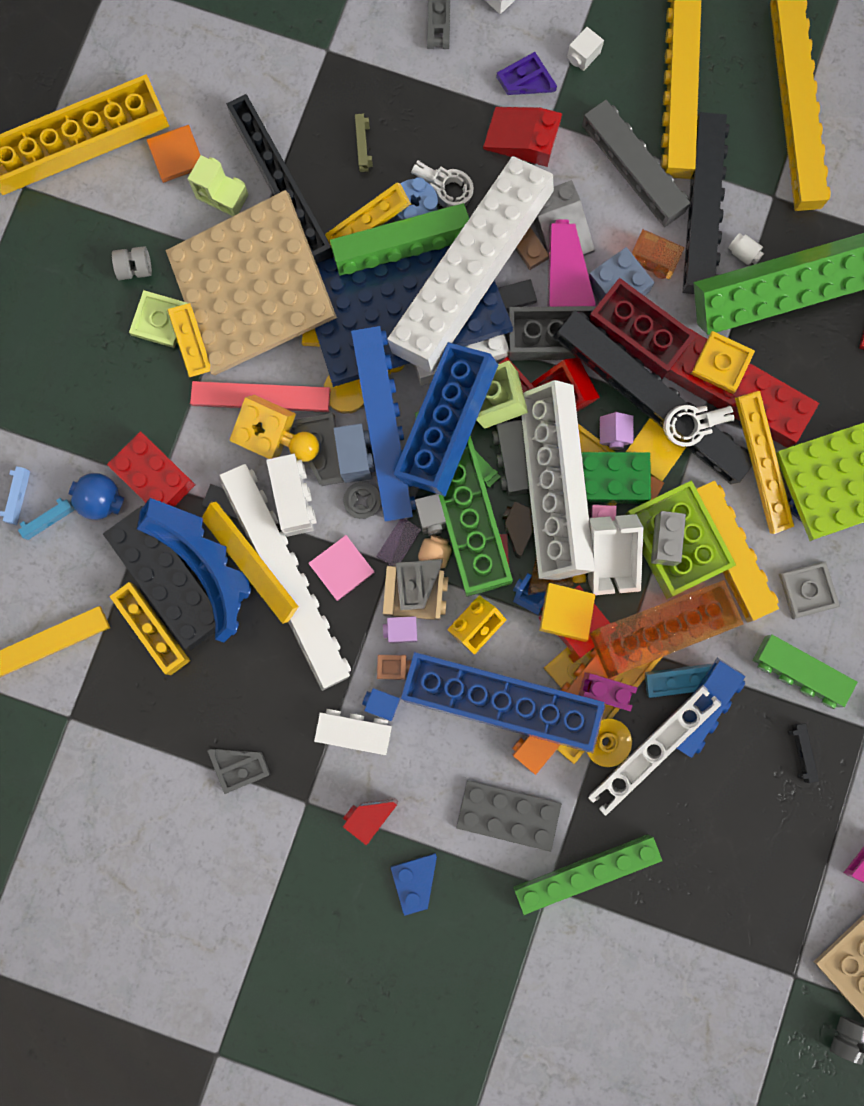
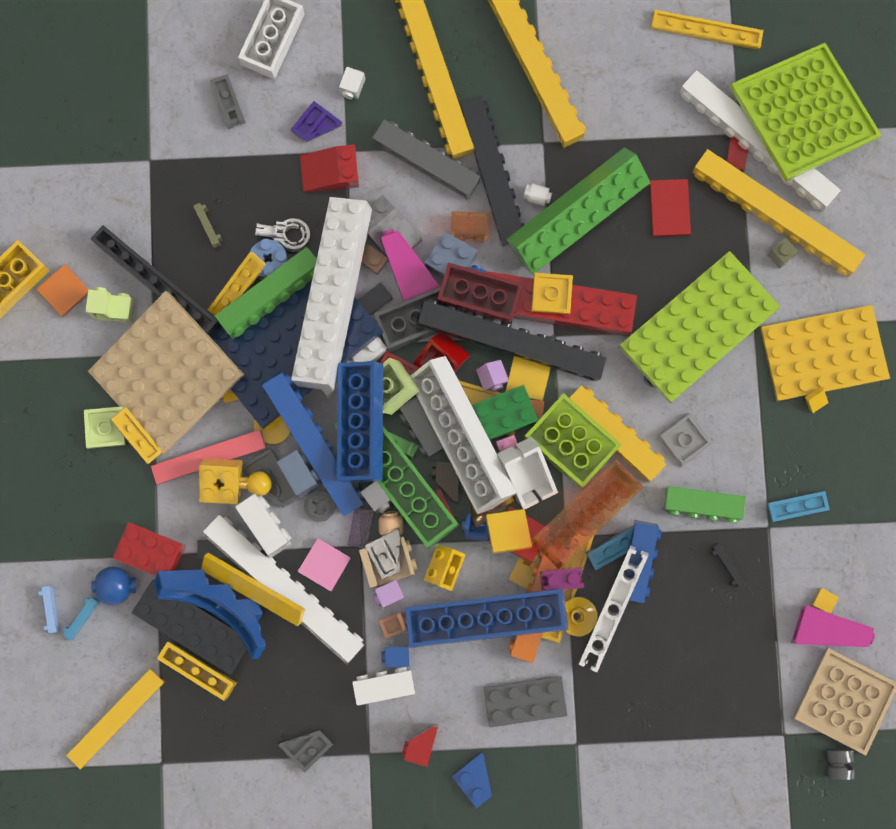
camera: 20 degrees left, 0 degrees up
light grey wheel [112,246,152,280] -> none
bright green brick [513,835,662,915] -> none
light grey brick [651,511,686,566] -> none
white pin [663,405,734,446] -> none
yellow tile [735,391,794,534] -> none

